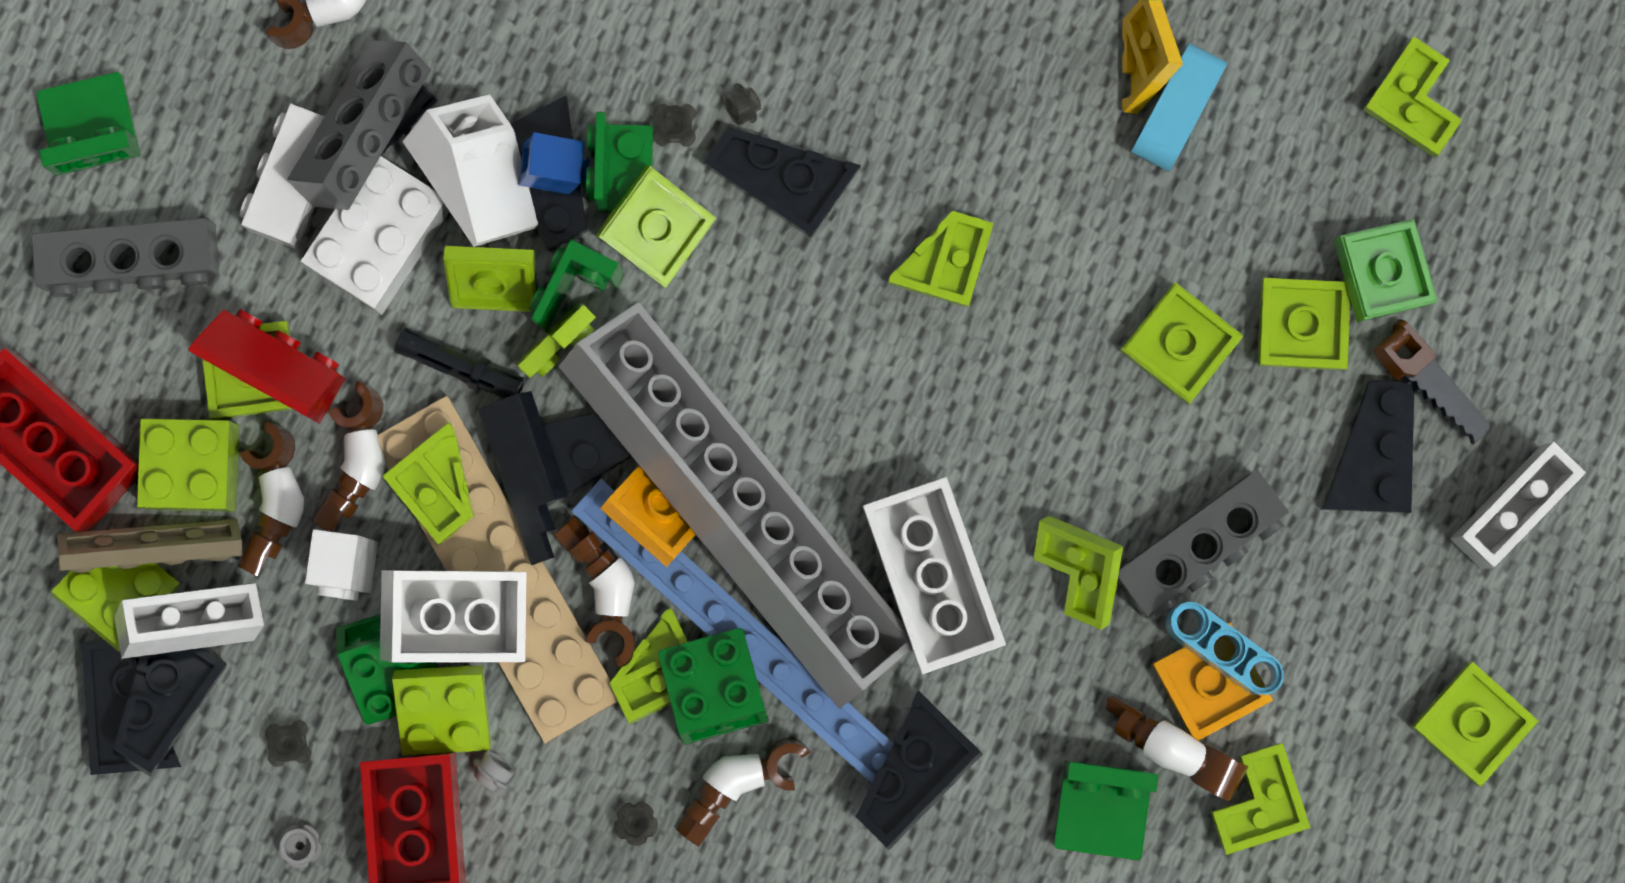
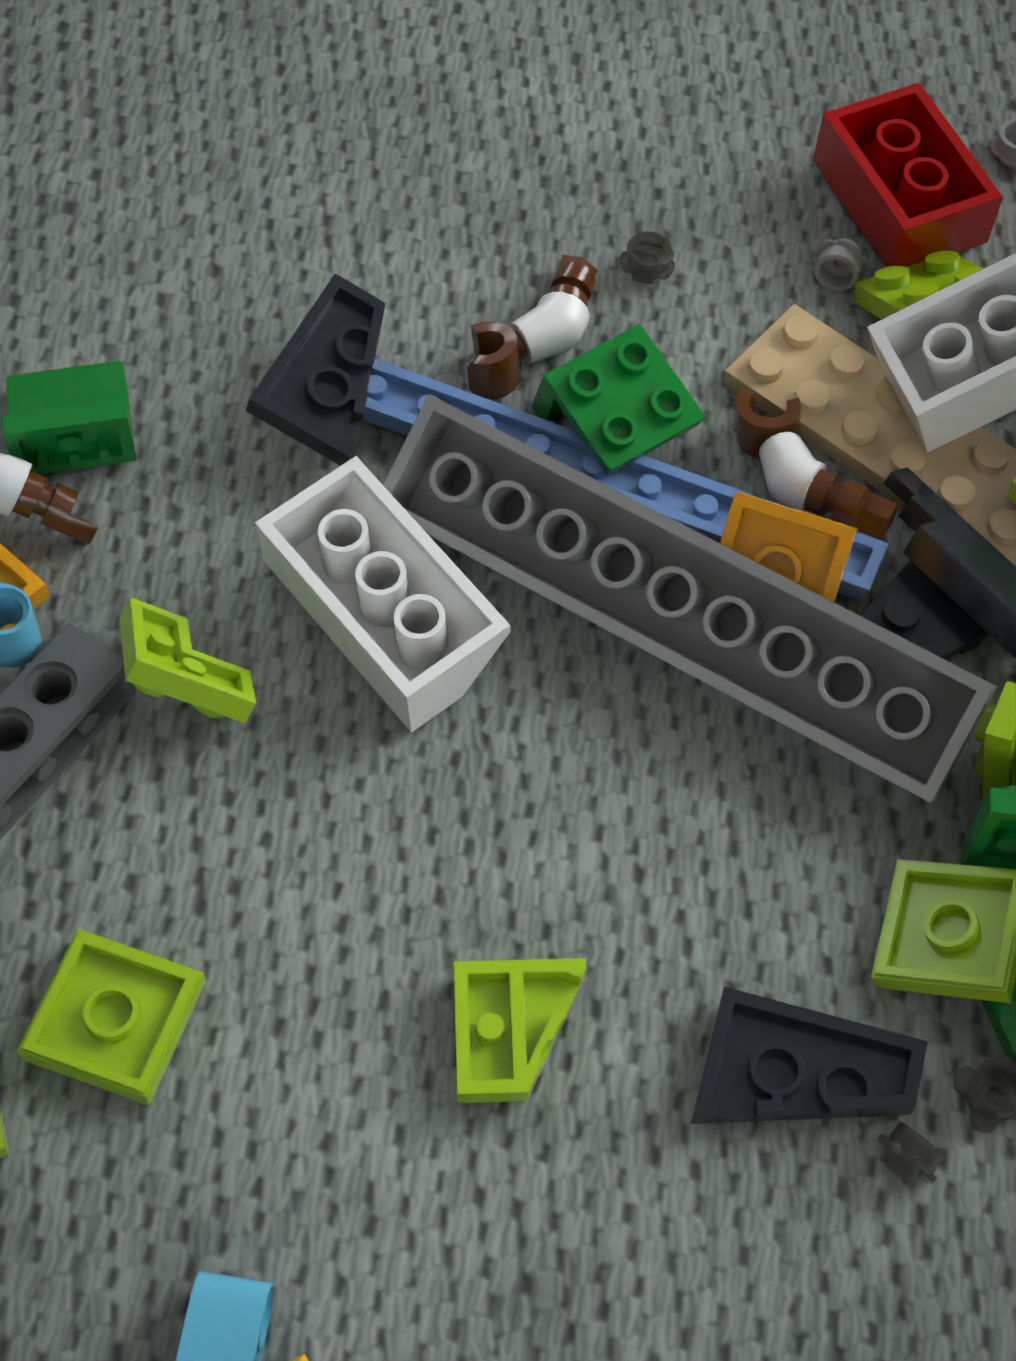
camera: 160 degrees right, 25 degrees down
lime wing [610,608,688,725] -> none

